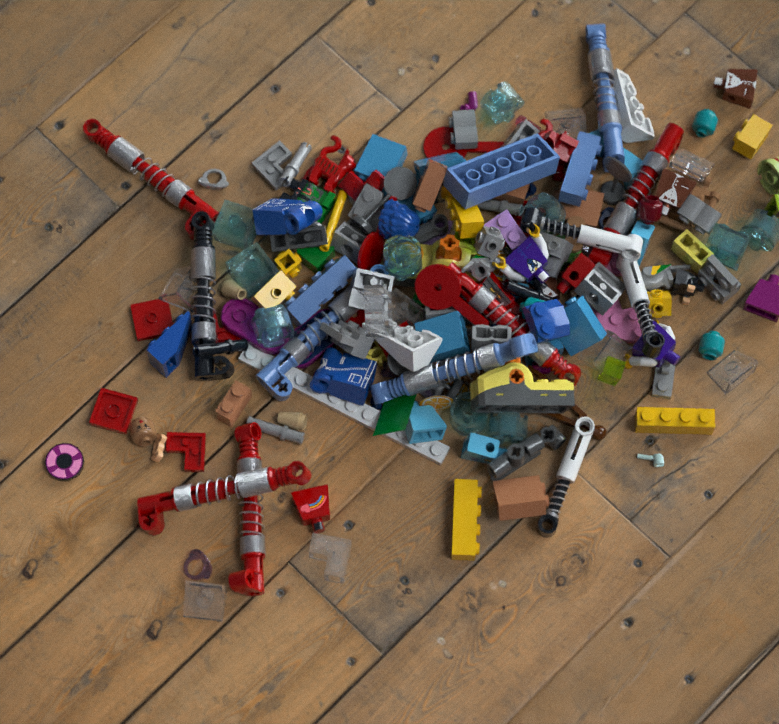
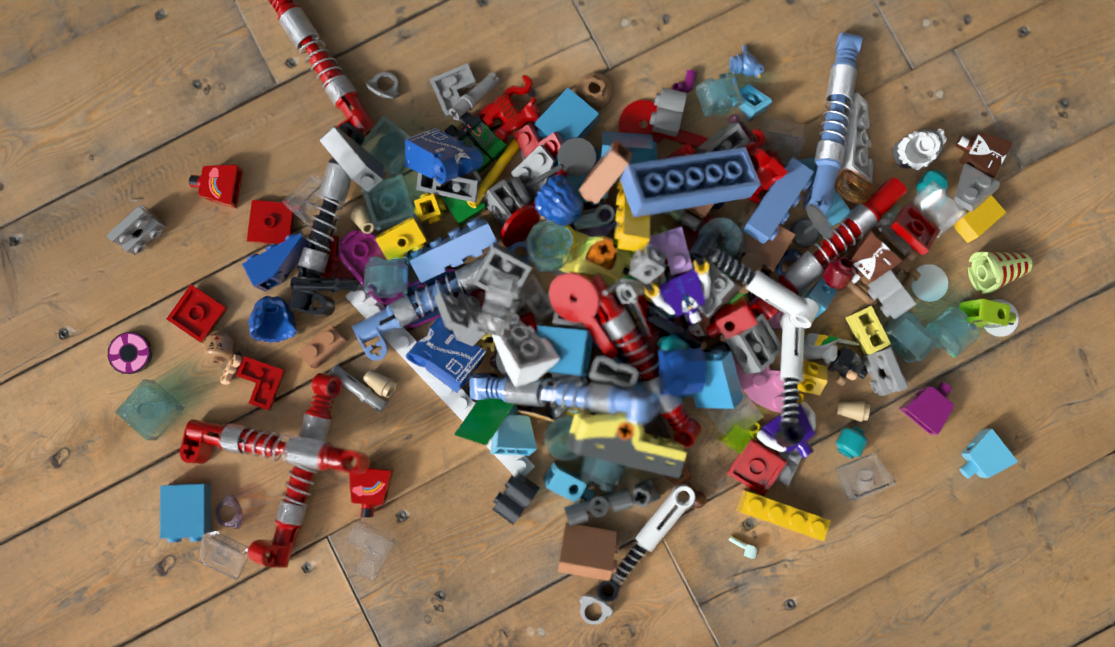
camera: 15 degrees right, 15 degrees up
yellow brick [451,479,482,561] -> none
none -> light grey brick [106,205,166,255]
none -> clear light blue brick [115,379,185,441]
none -> dark azure brick [160,483,211,542]
none -> red torso [189,165,243,209]
none -> blue hair [248,296,297,343]
none -> slope [320,125,384,192]
none -> black brick [492,472,540,525]
none -> medium nougat piece [575,73,613,111]
none -> light grey piece [579,594,613,625]
none -> plate [727,437,787,497]
none -> medium blue animal [729,45,764,78]
none -> medium azure slope [732,84,772,122]
none -> clear orange piece [835,170,872,204]
none -> tan cone [837,401,870,422]
none -> red plate [891,202,941,256]
none -> white hair [892,128,947,170]
none -> clear slope [910,181,966,240]
none -> white sticker [911,264,948,302]
none -> light grey wing [954,163,1000,212]

